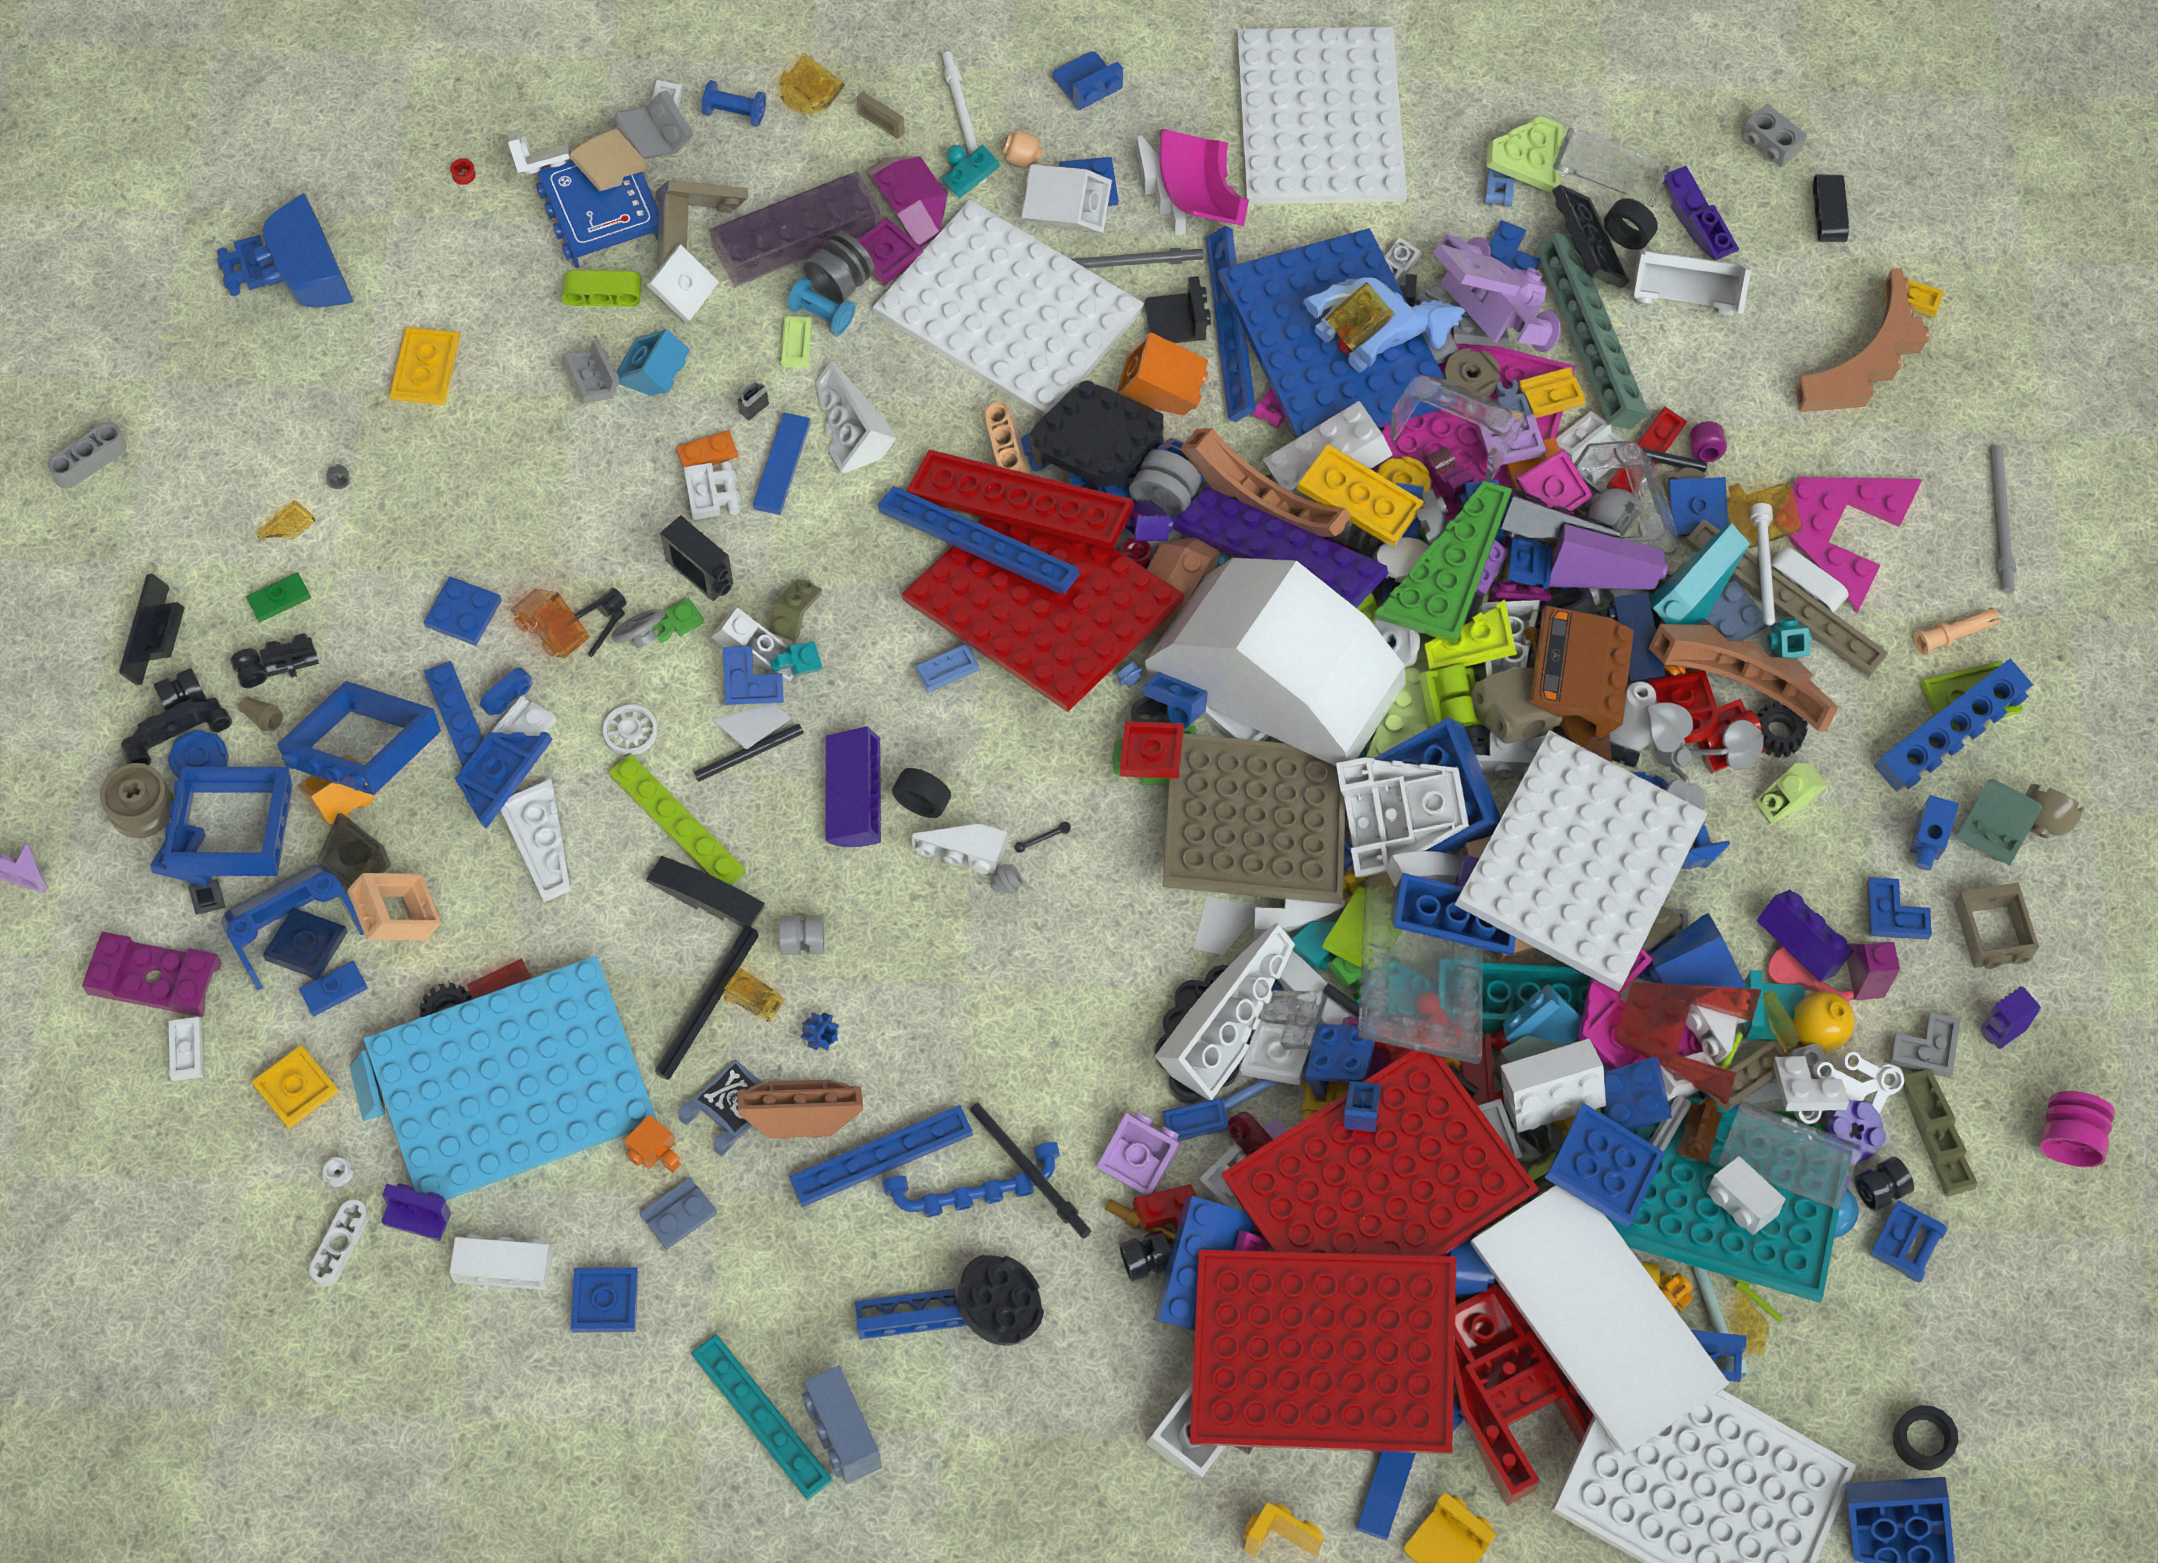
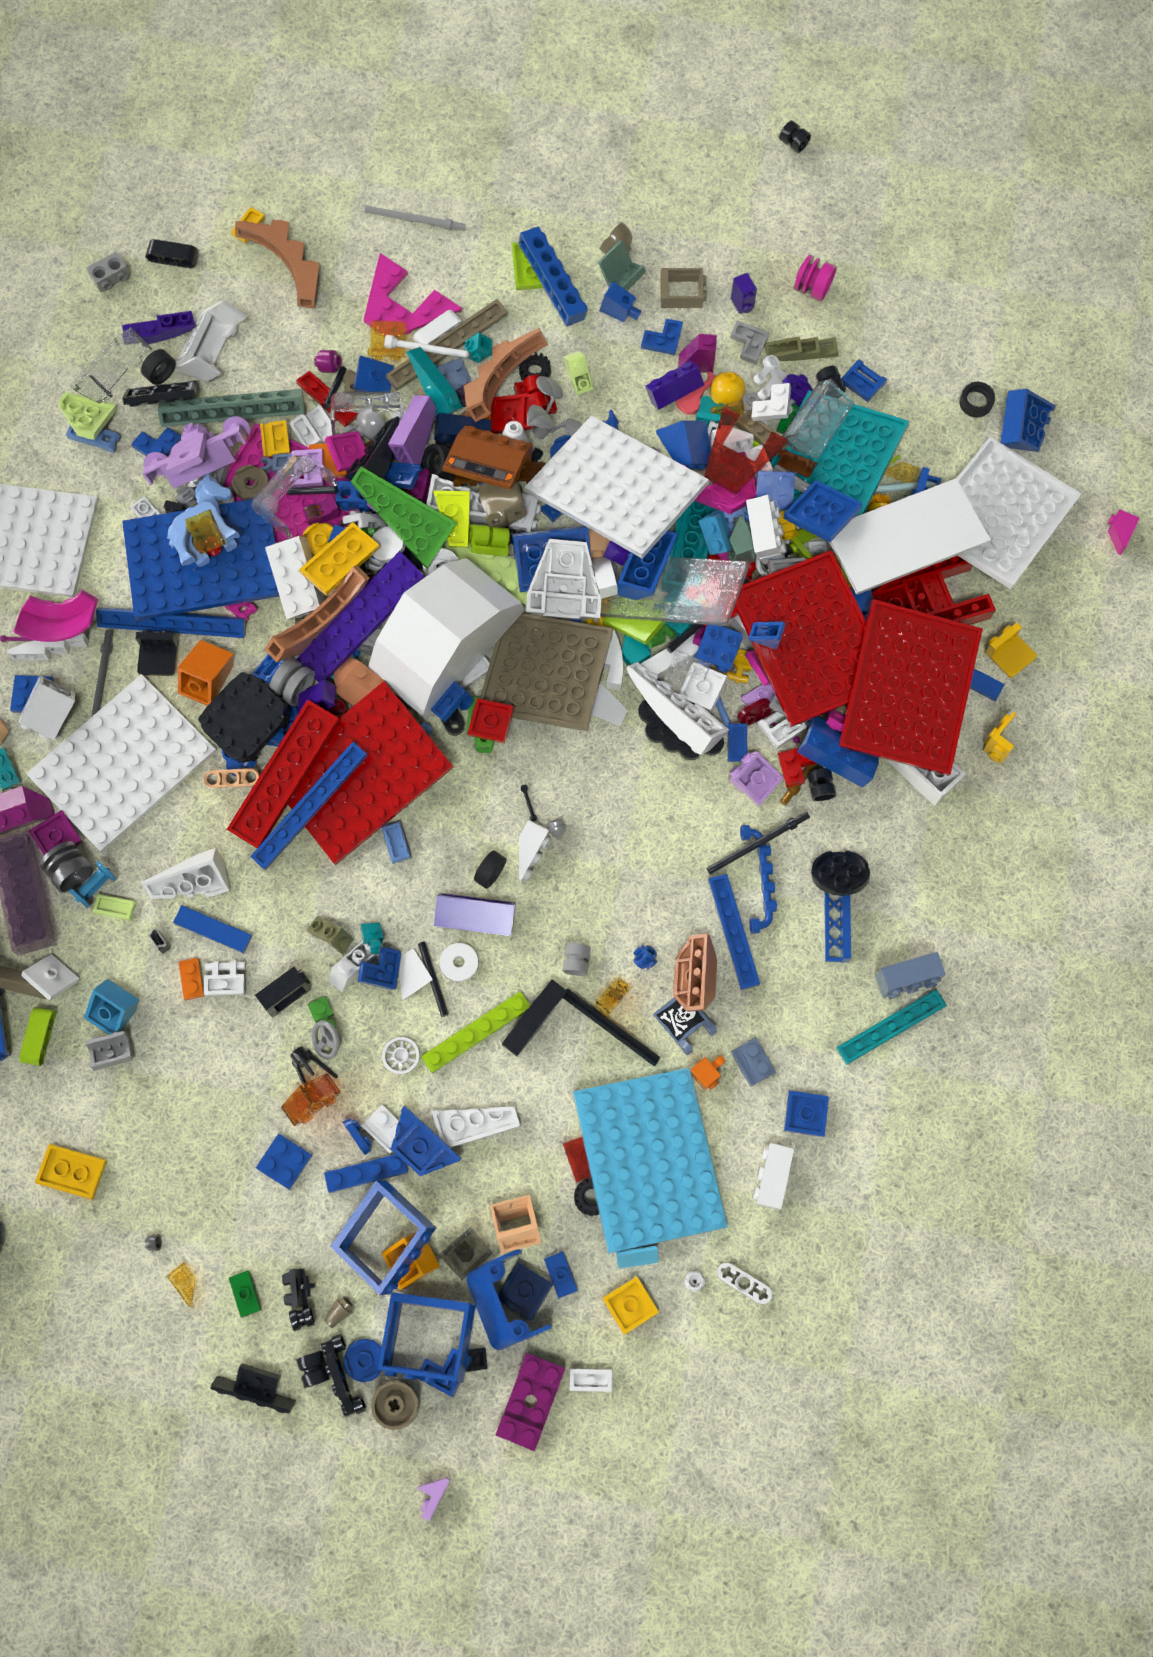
camera: 80 degrees left, 10 degrees up
light grey beam [48,422,127,489] -> none
dark purple bracket [382,1183,451,1241] -> none
white brick [1707,1156,1785,1235] -> none
light nougat pin [1914,607,2000,655] -> none
none -> black bar [287,486,338,495]
none -> white tile [439,943,479,982]

